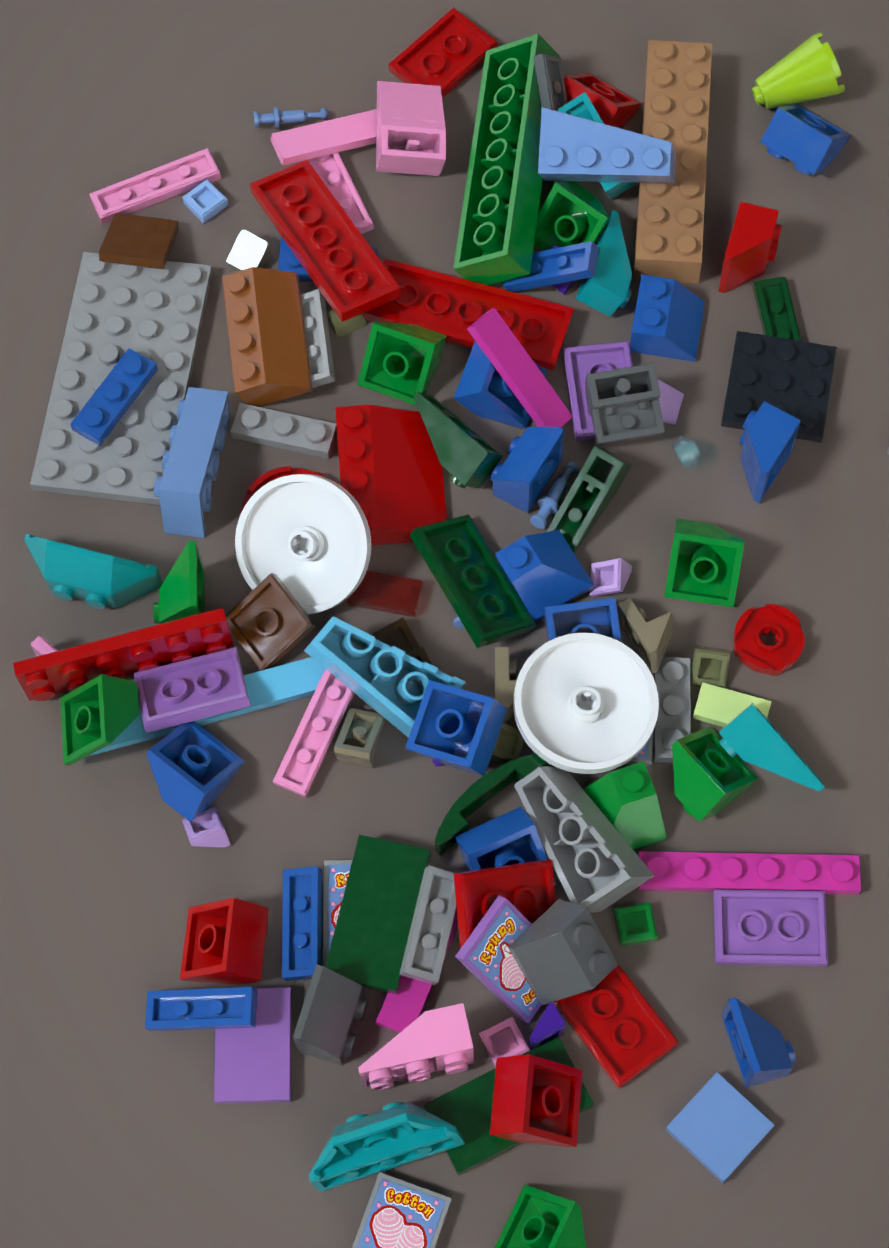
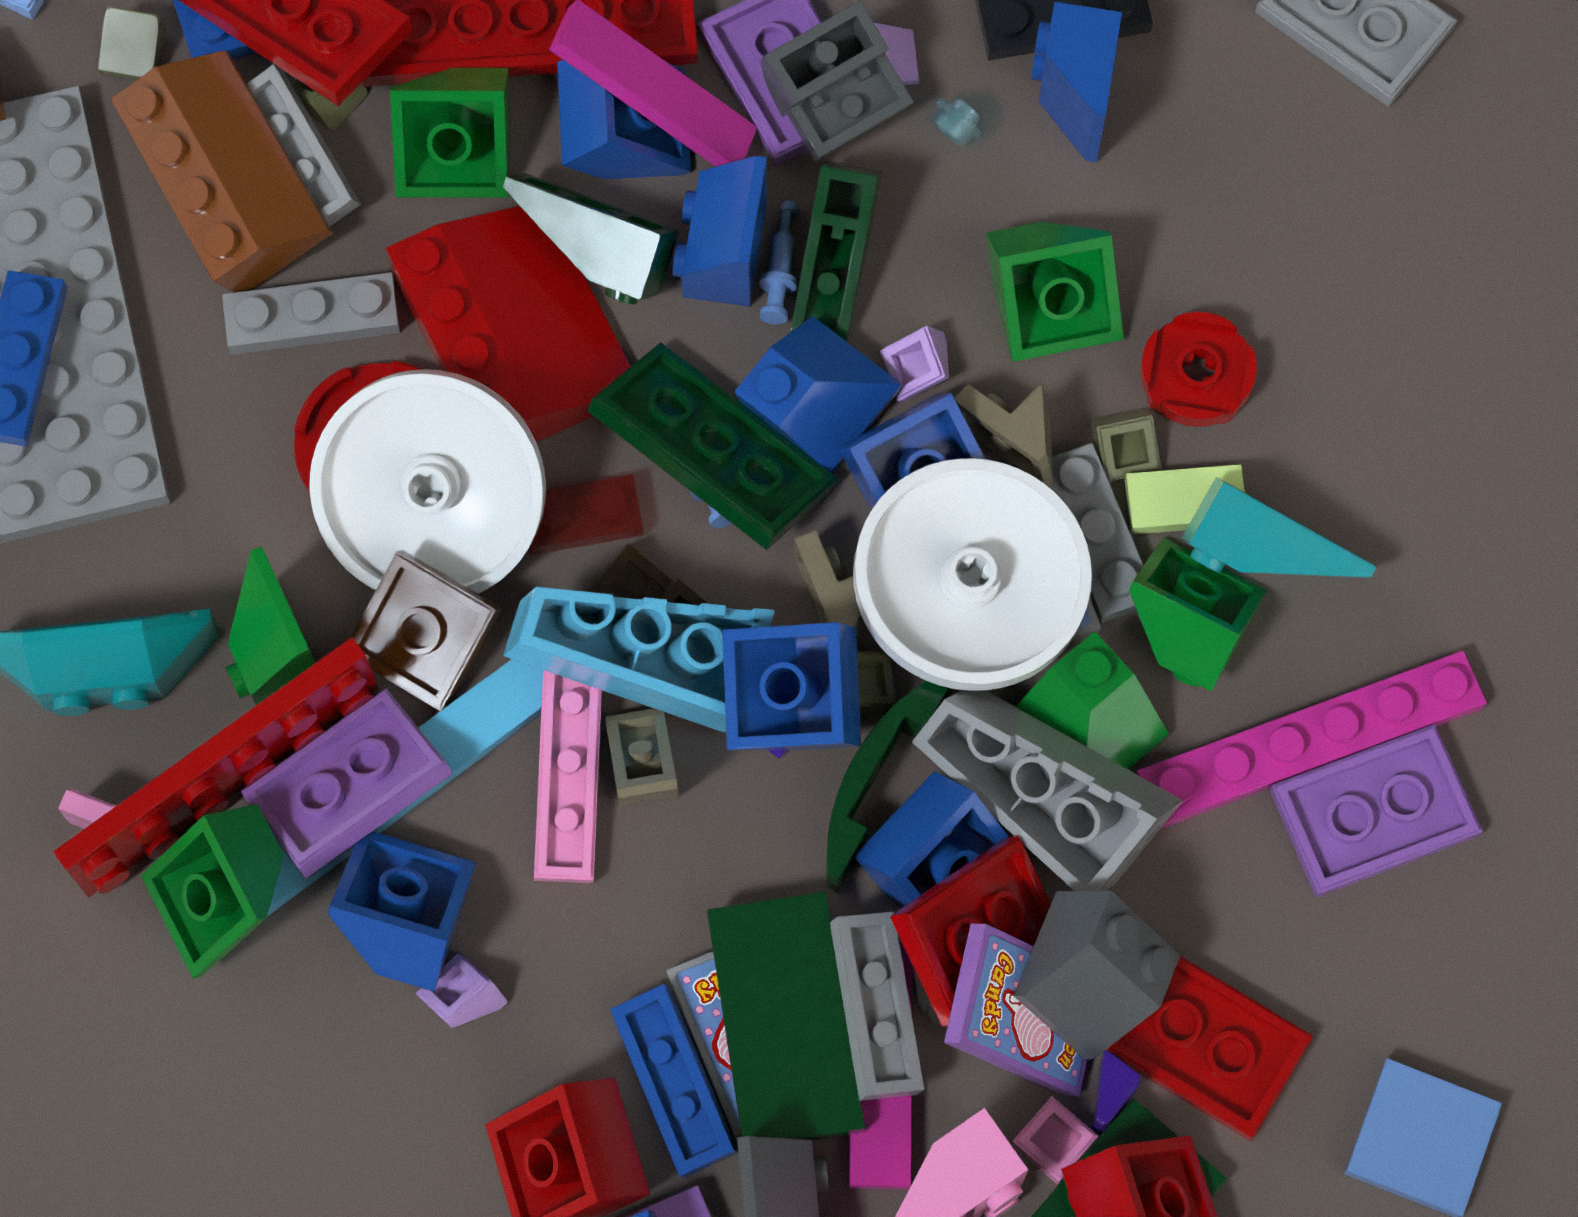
camera: 25 degrees left, 5 degrees up
medium blue wedge [154,387,230,538] -> none
green tile [614,902,658,947] -> none
blue slope [721,997,796,1088] -> none

